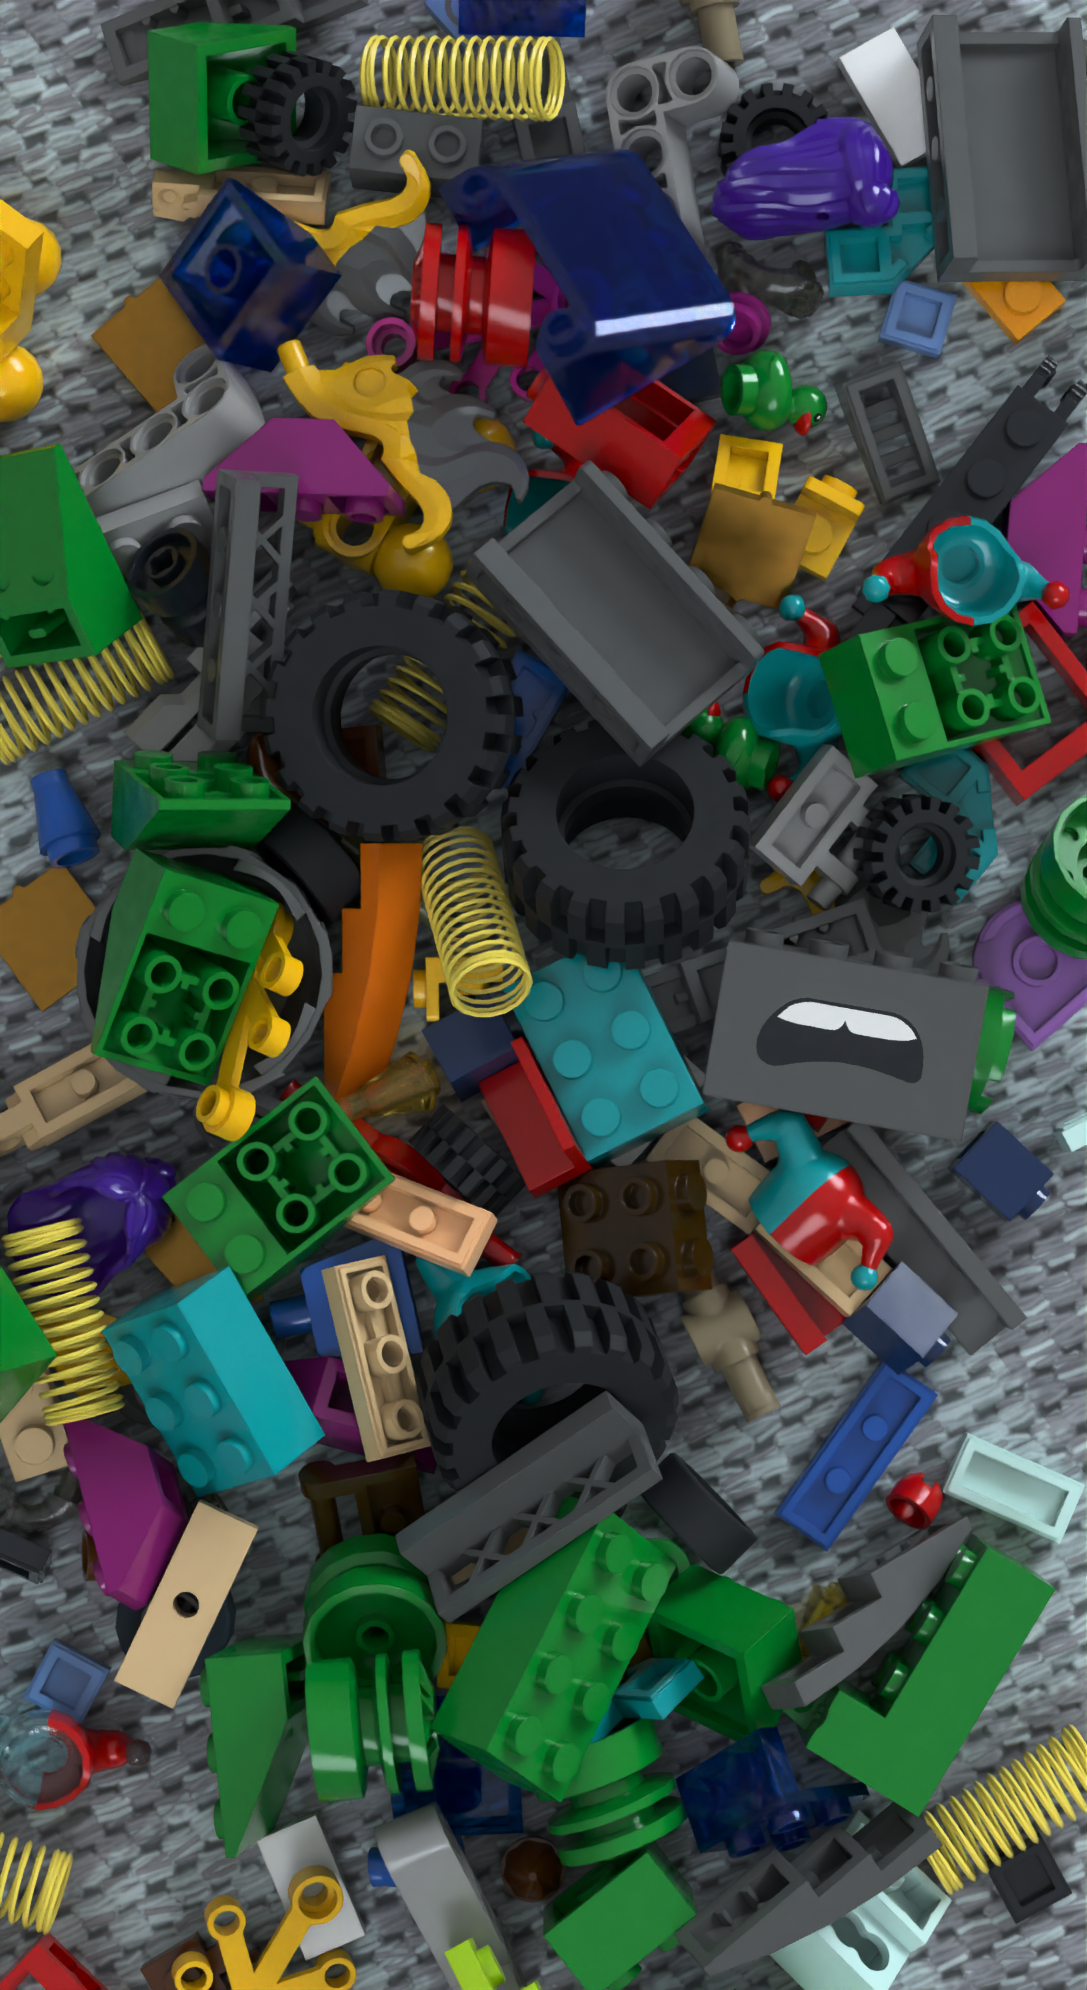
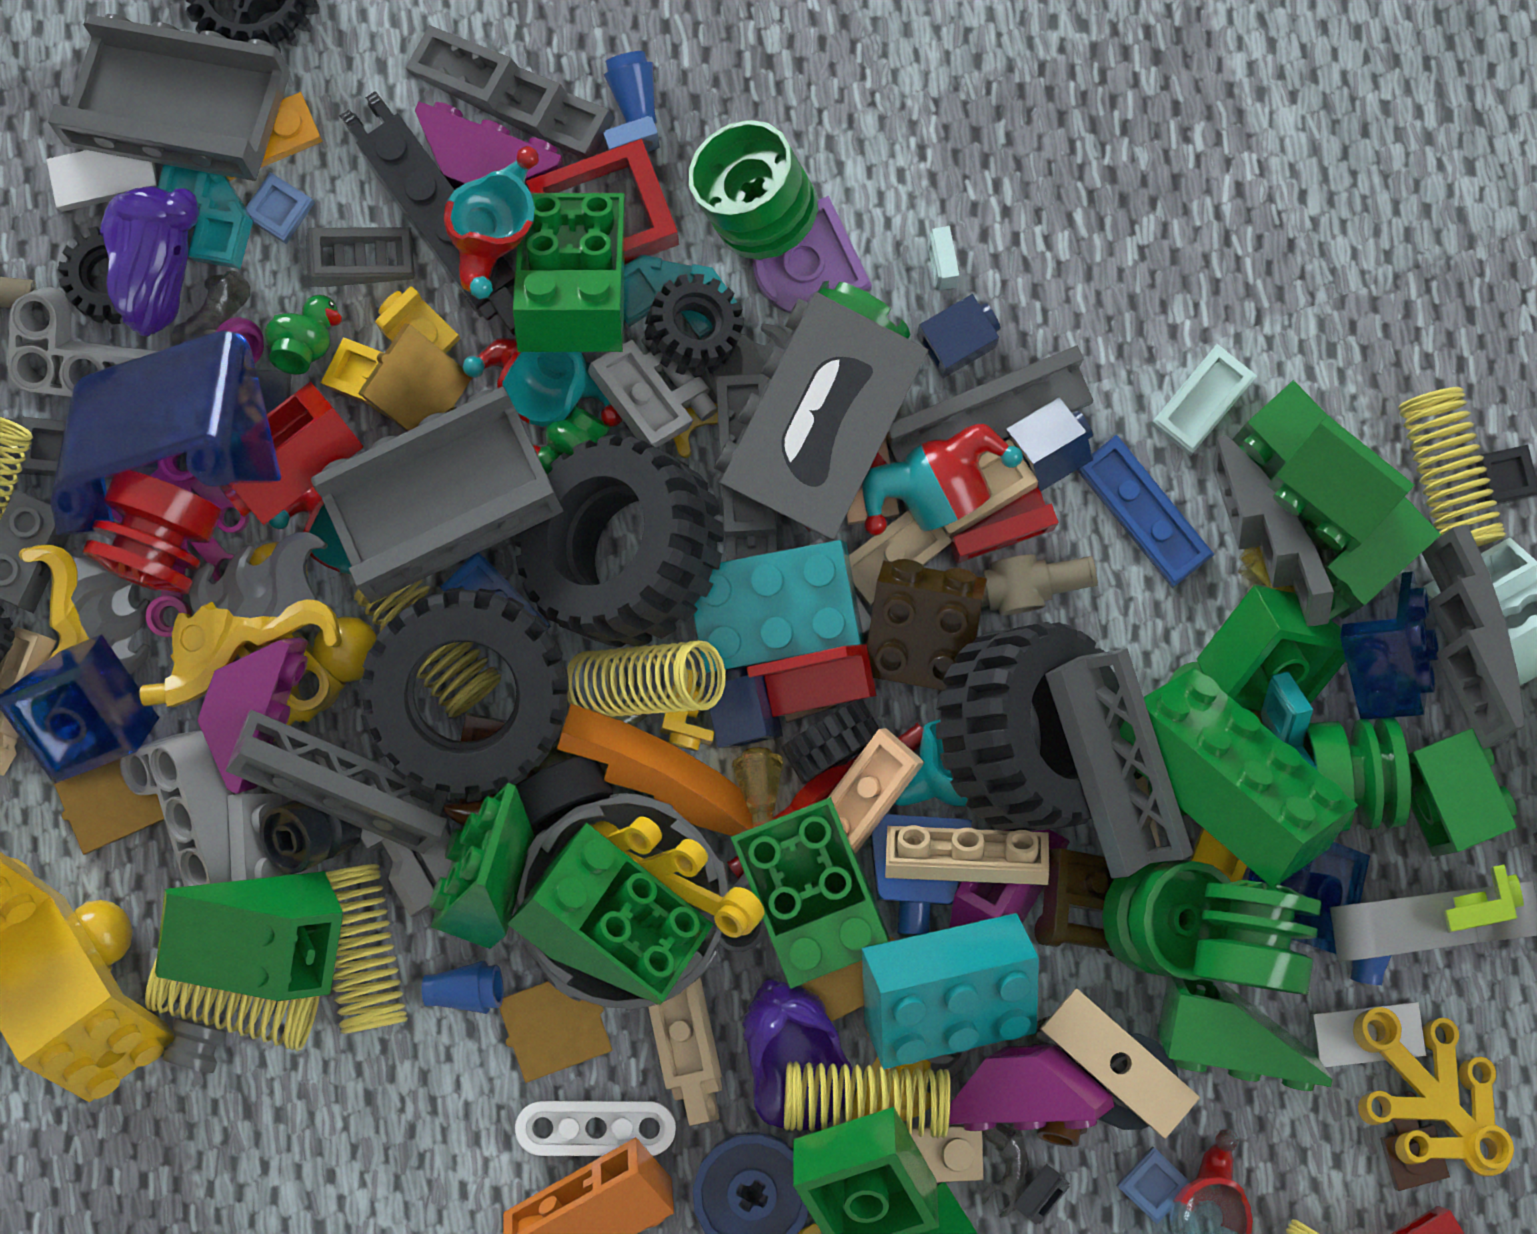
camera: 75 degrees left, 5 degrees down
reddish brown plate [501,1836,565,1903] -> none
black tyre [640,1453,757,1574] -> none
red hinge [885,1472,943,1530] -> none
none -> green slope [1267,415,1415,553]

